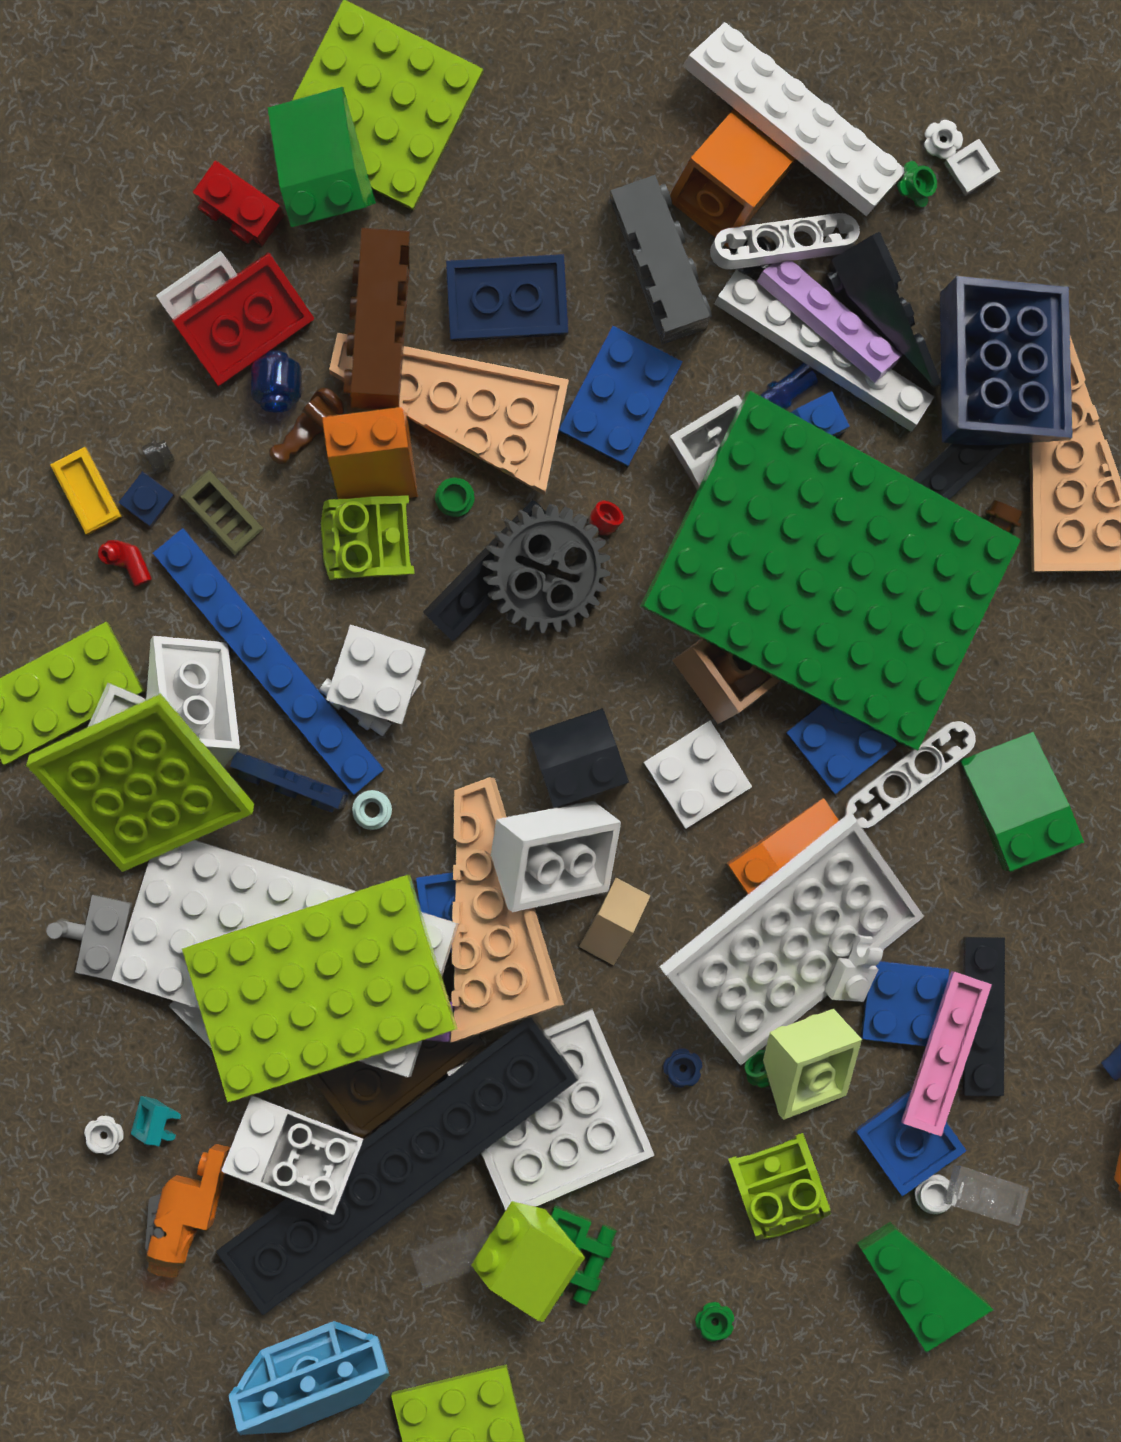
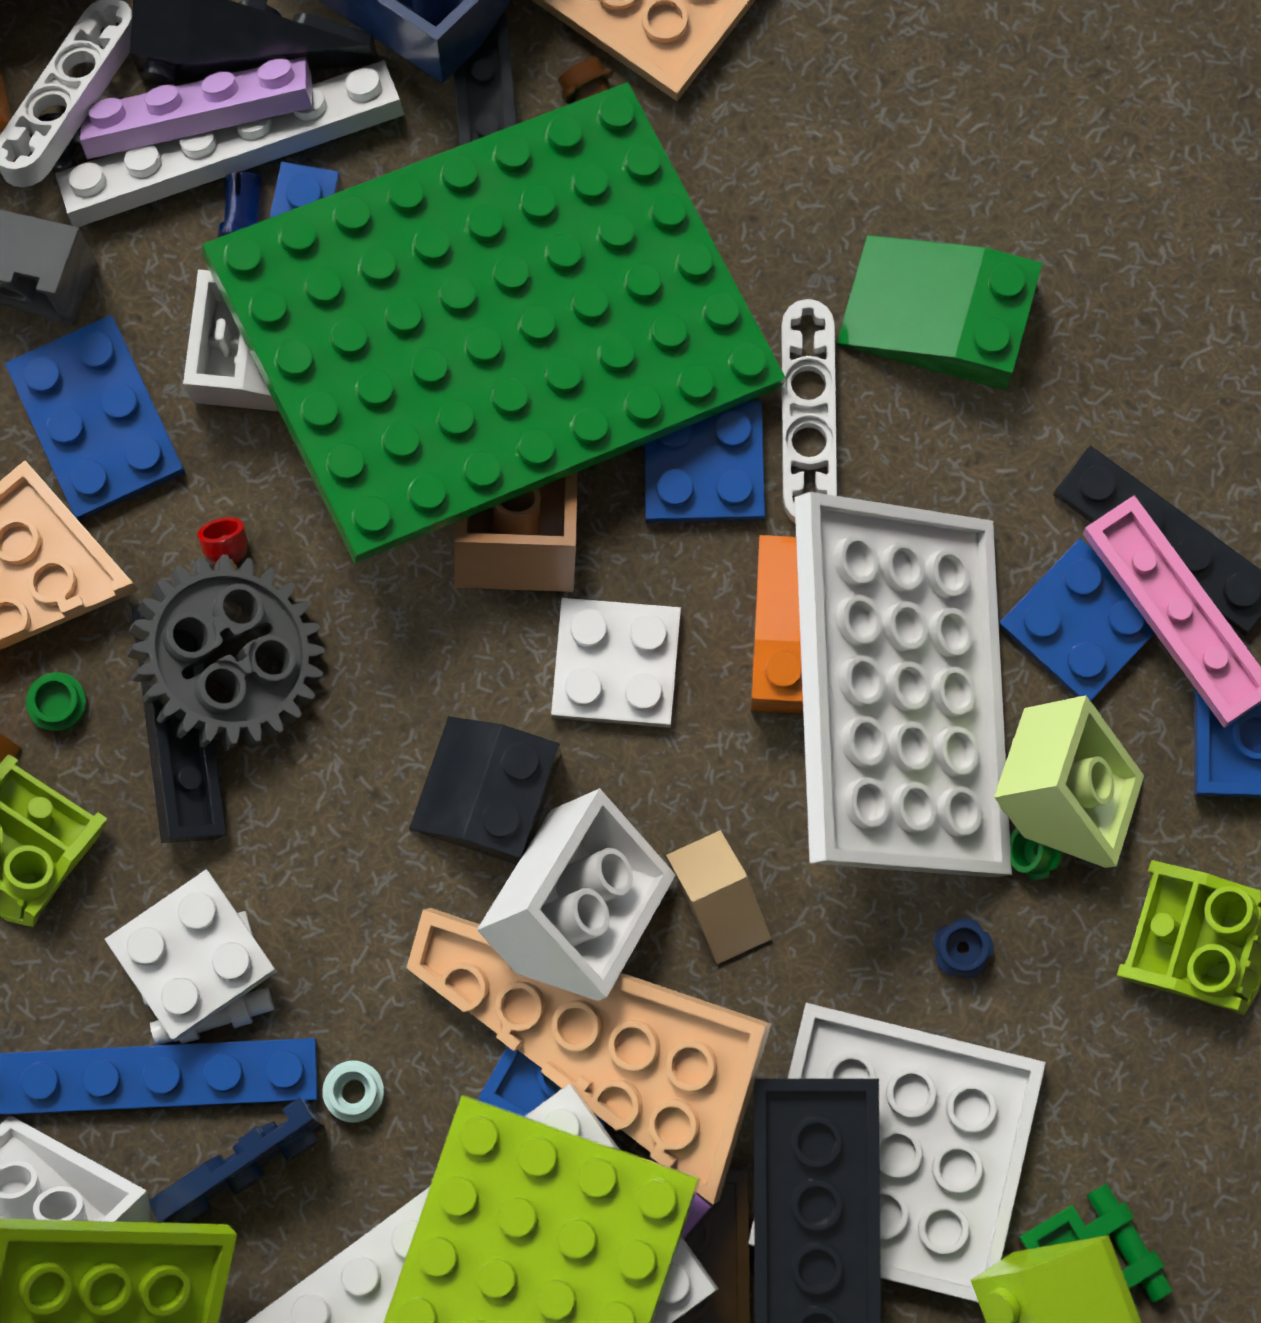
camera: 45 degrees left, 10 degrees down
white plate [824,935,883,1002] -> none

